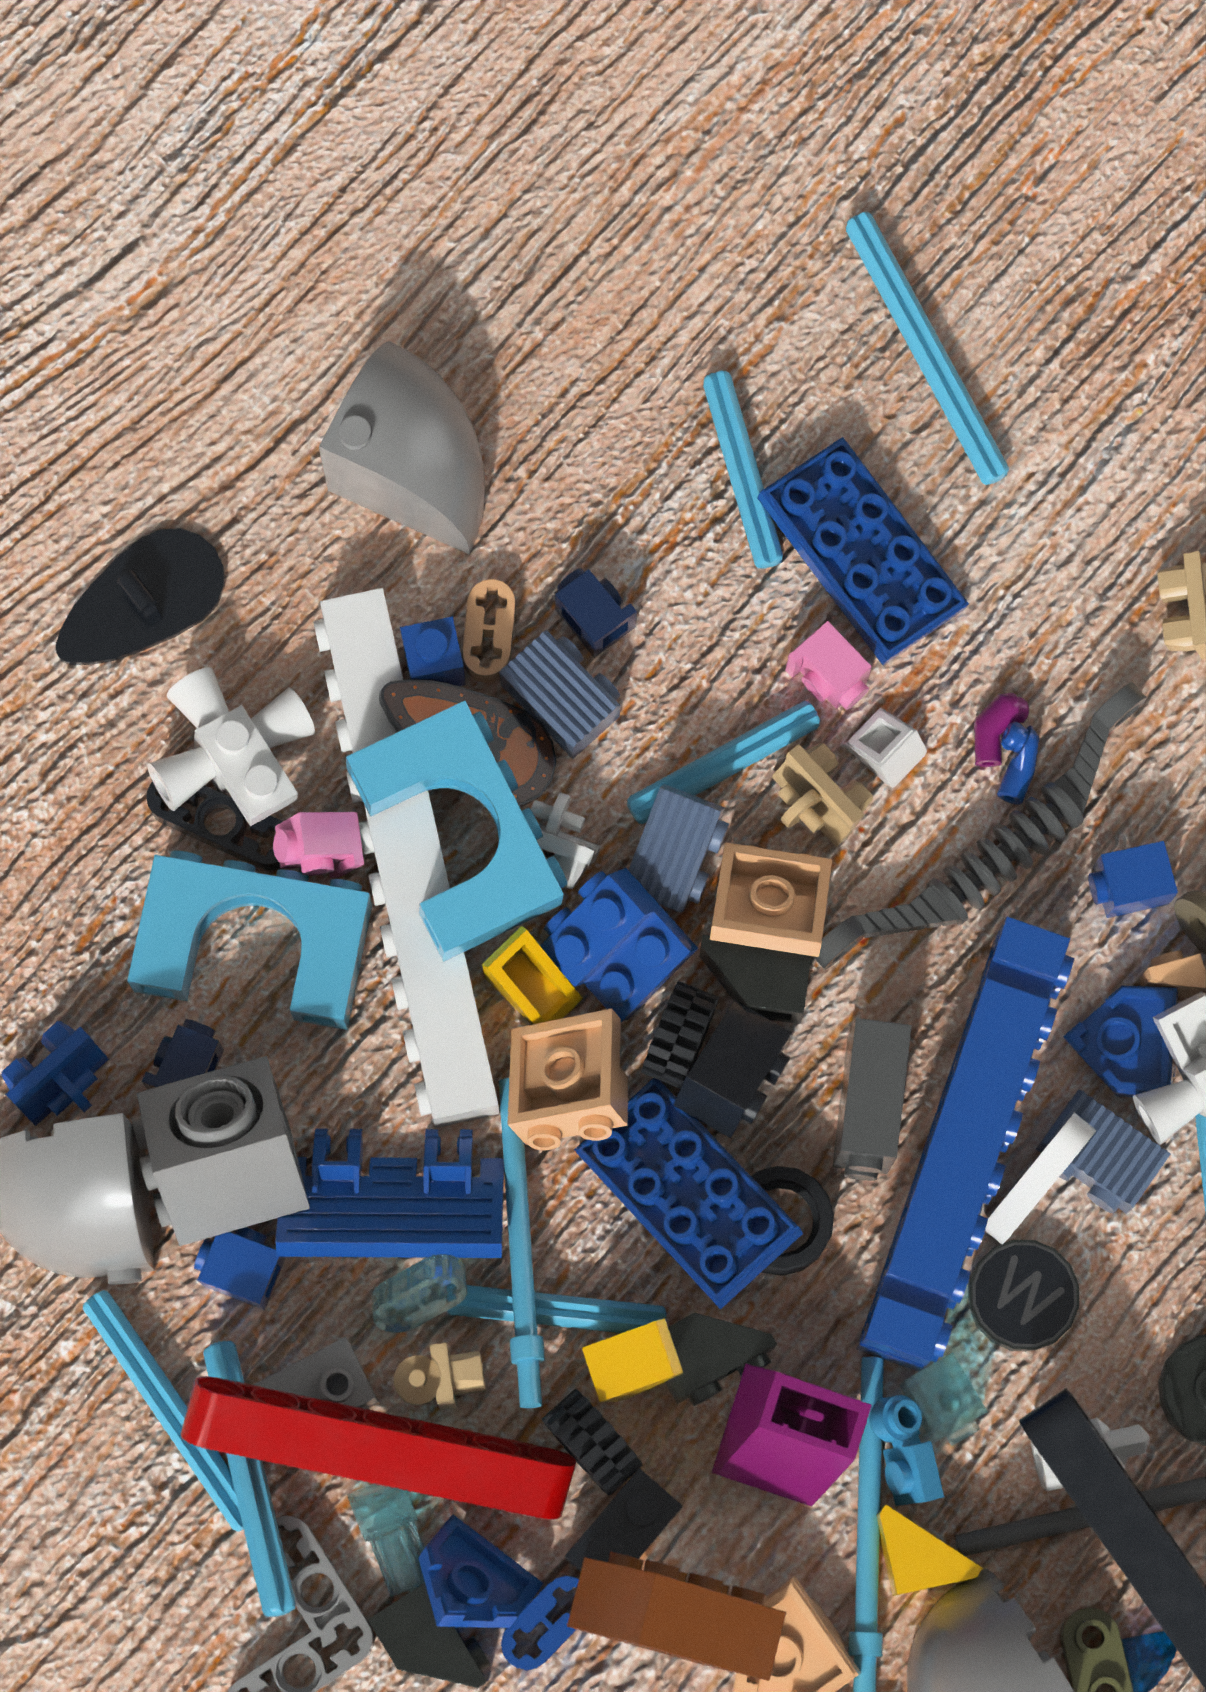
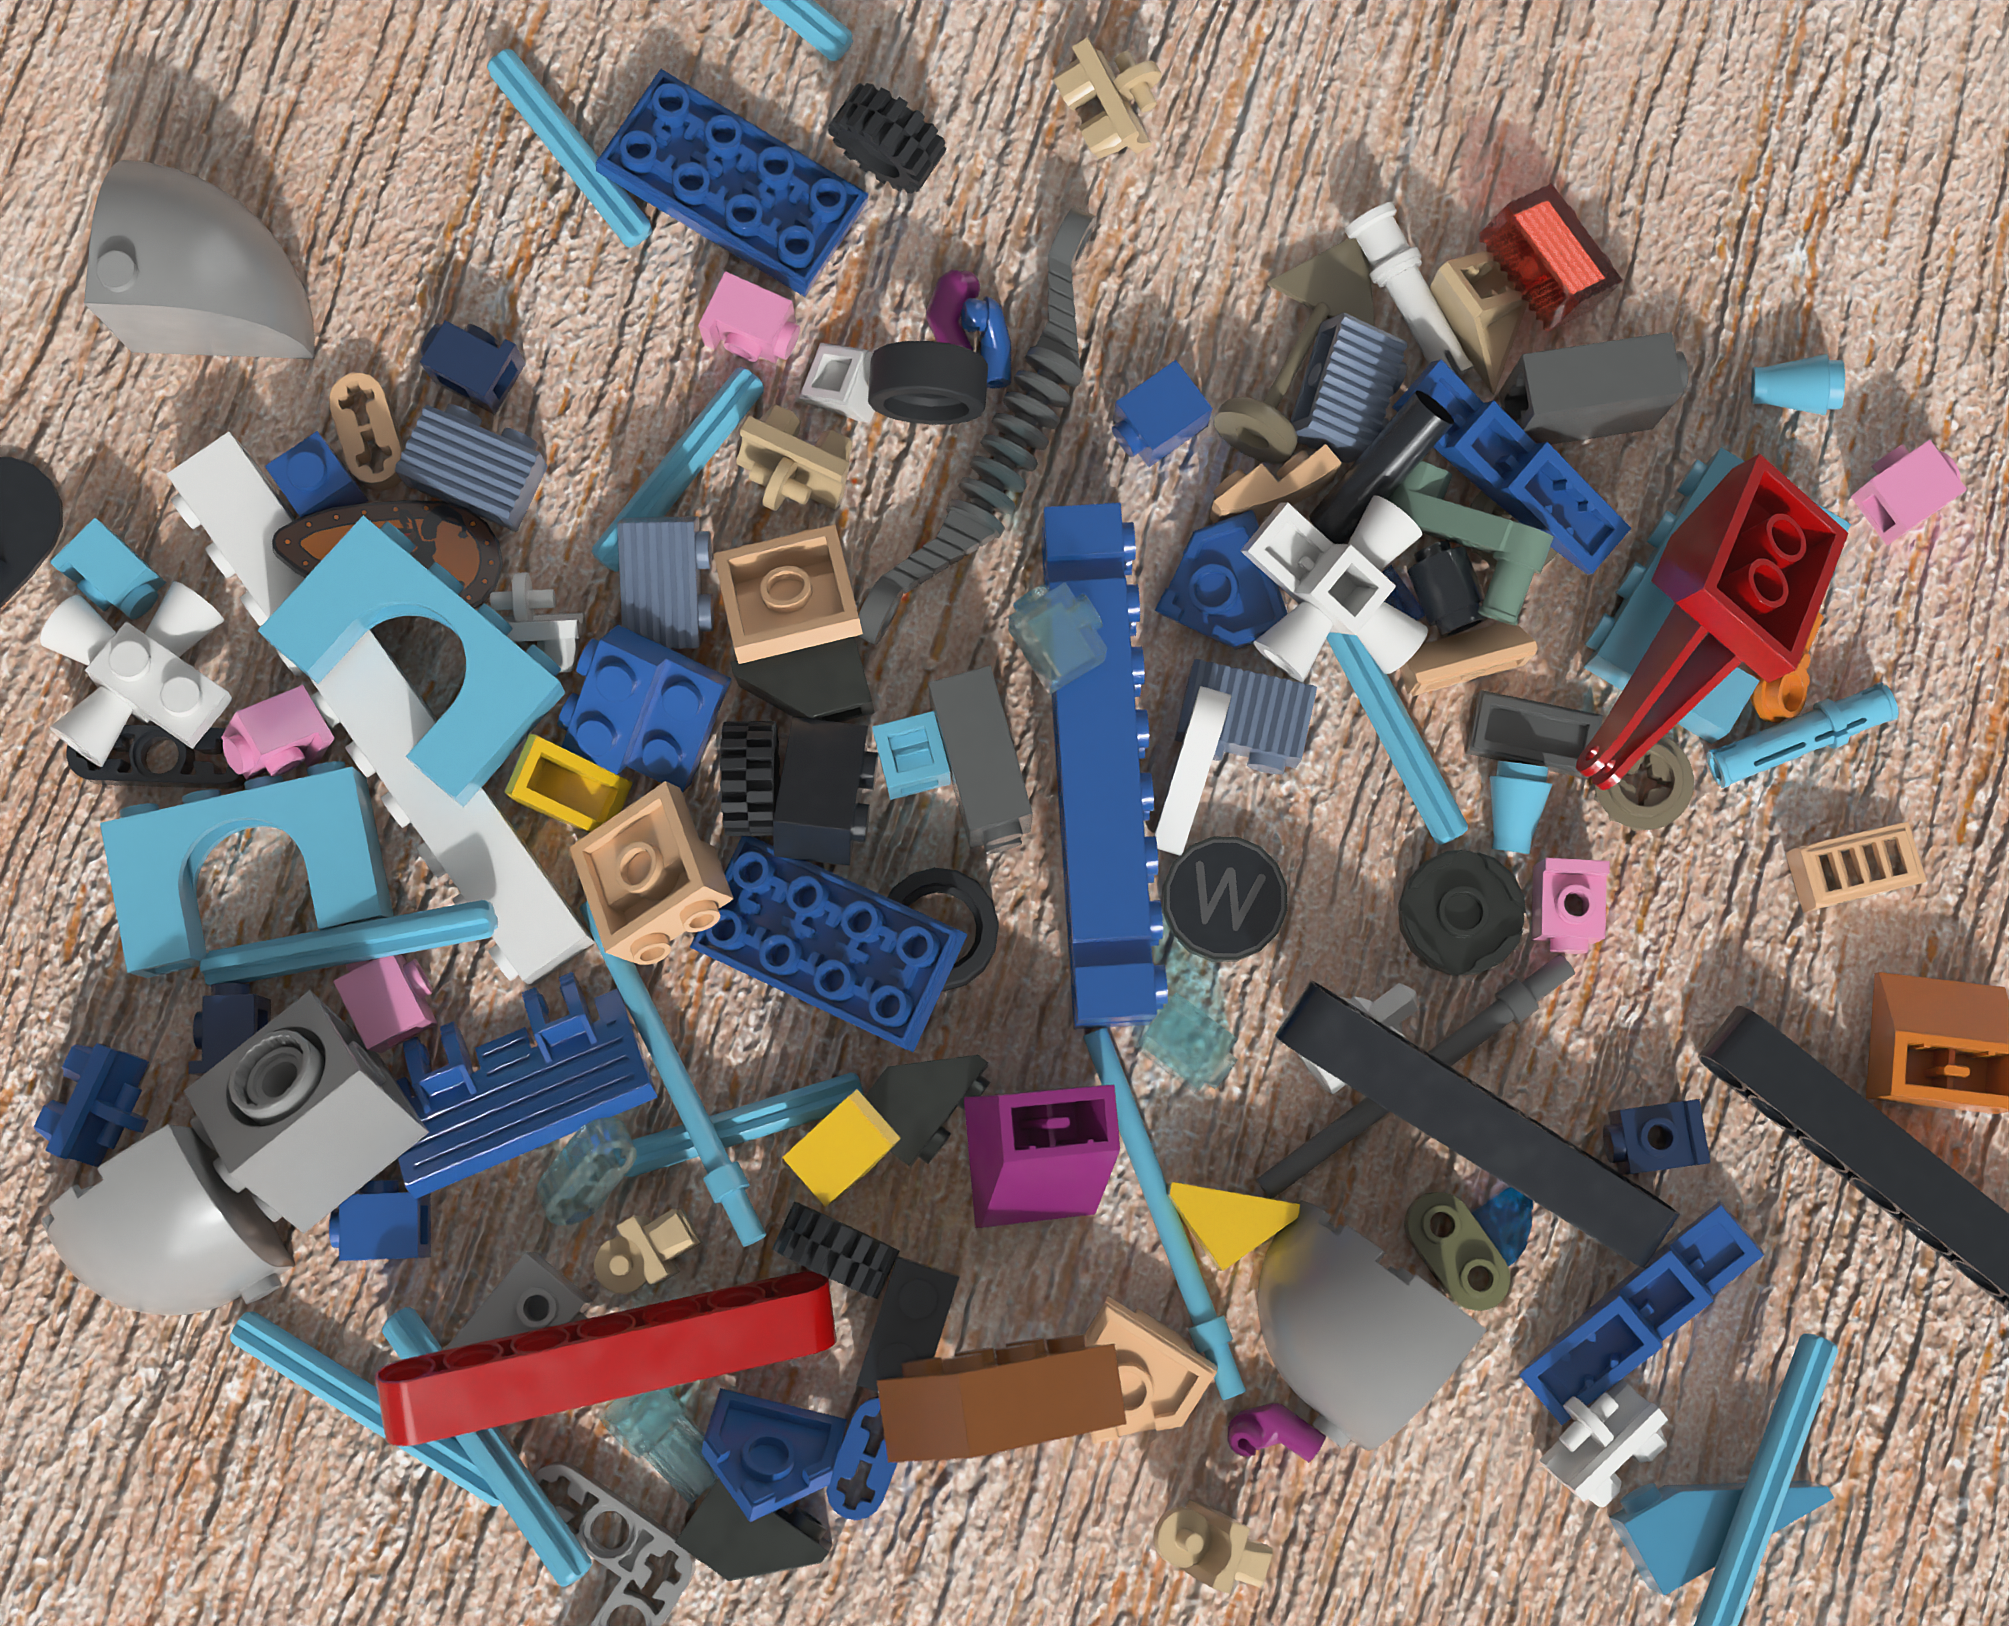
camera: 25 degrees left, 5 degrees up
dark azure plate [869,1395,944,1506] -> none
none -> medium azure brick [50,518,167,620]
none -> medium azure axle [200,900,498,987]
none -> bright pink brick [333,955,438,1053]
none -> black tyre [828,83,947,194]
none -> black tyre [868,341,988,425]
none -> medium azure brick [872,711,951,800]
none -> clear light blue brick [1008,582,1107,695]

